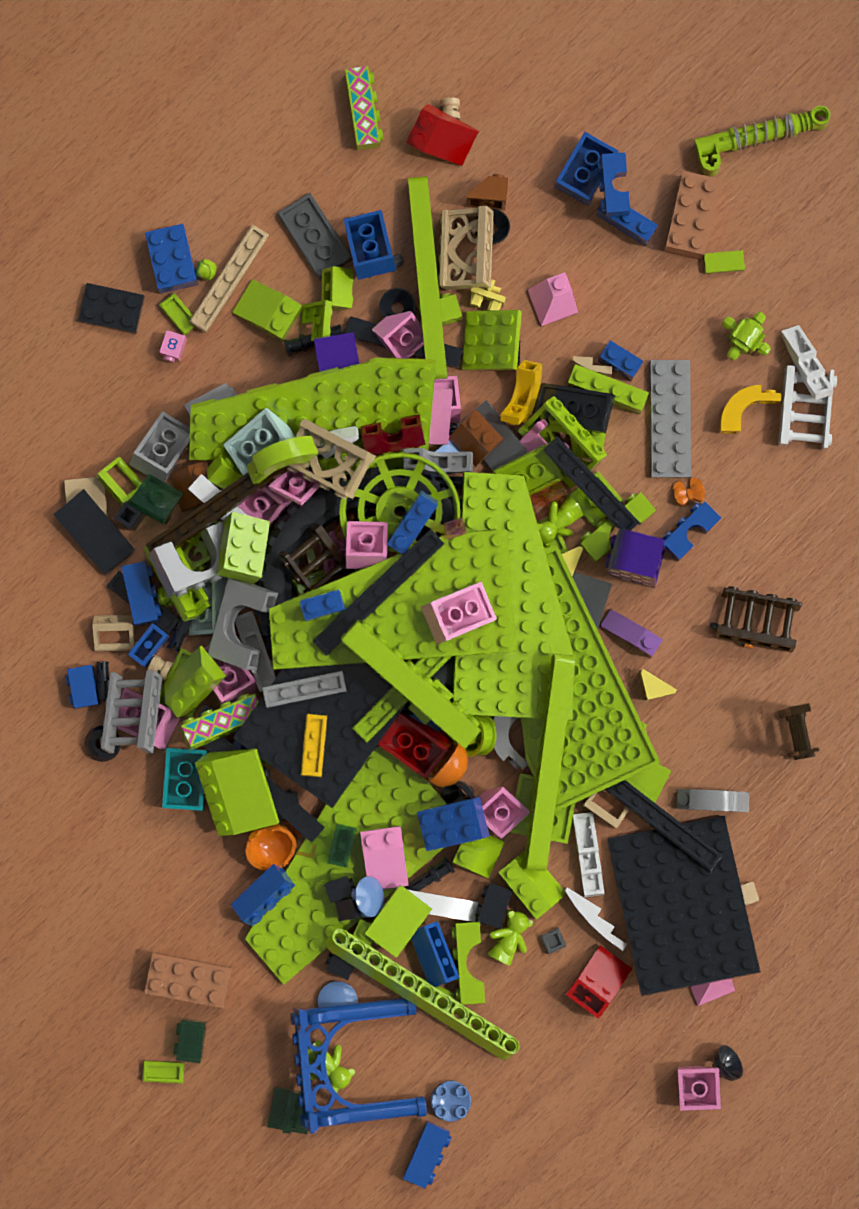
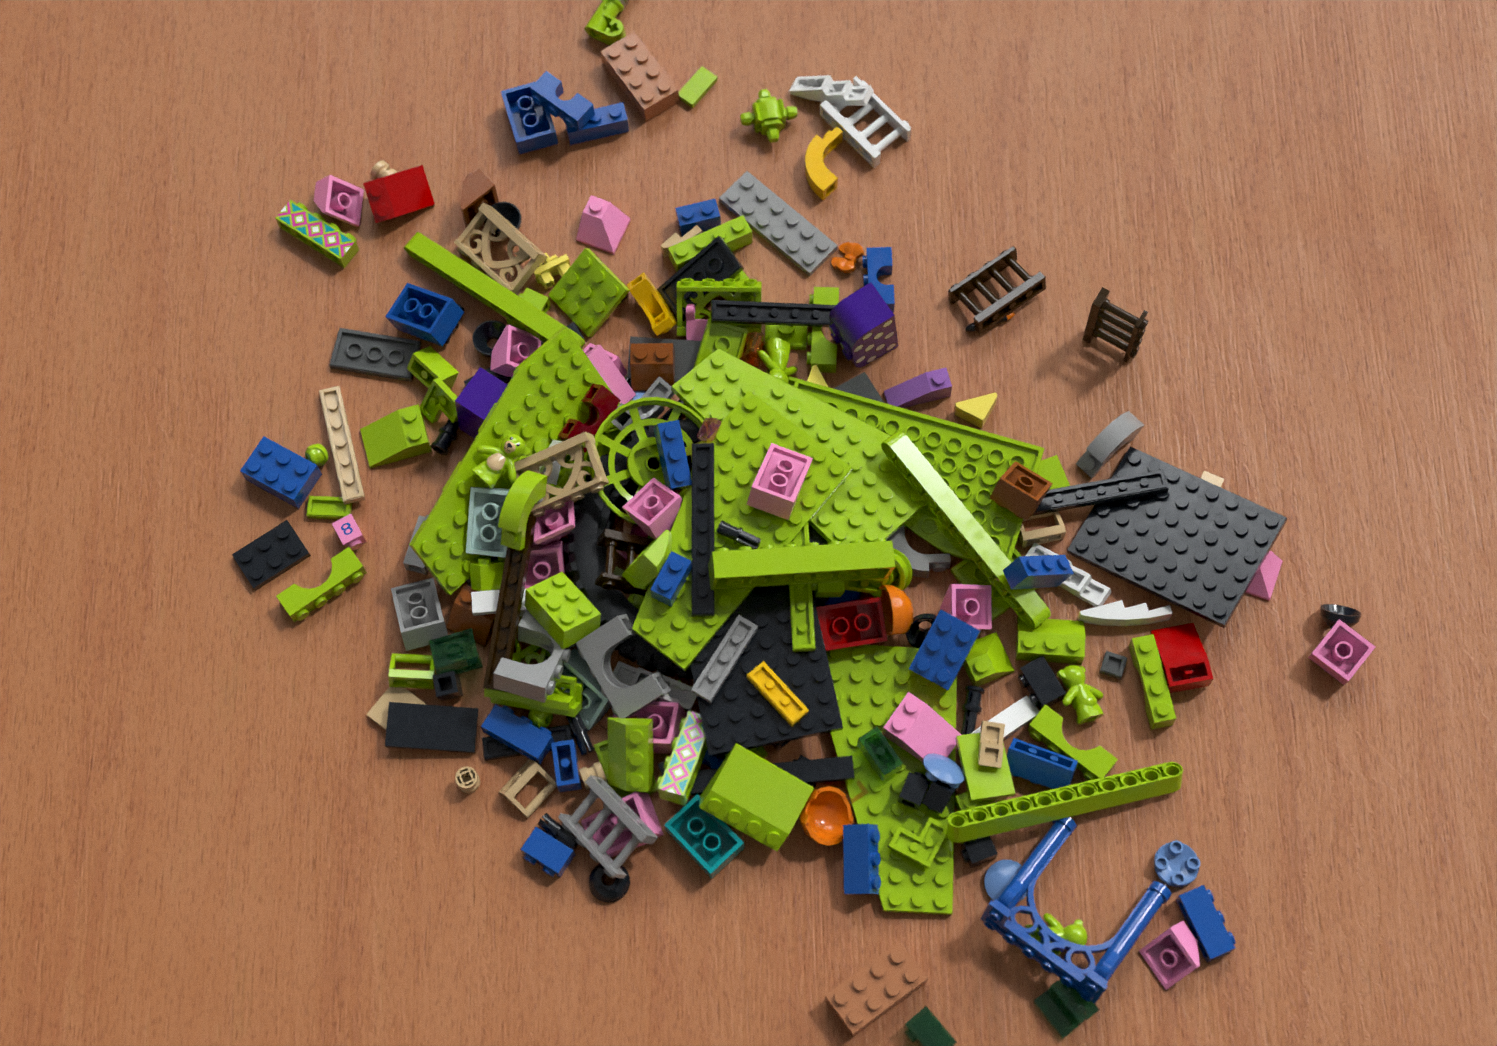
camera: 40 degrees left, 15 degrees down
none -> lime arch [276,547,367,623]
none -> bright pink slope [314,175,364,227]
none -> tan wheel [455,766,480,794]
none -> lime piece [472,430,531,489]
none -> lime slope [622,530,672,589]
none -> black axle [716,520,761,549]
none -> lime plate [888,817,947,869]
none -> tan slope [978,721,1005,768]
none -> dark orange slope [990,461,1053,521]
none -> blue brick [1003,555,1074,589]
none -> lime arch [1129,634,1176,730]
none -> bright pink slope [1139,921,1200,990]

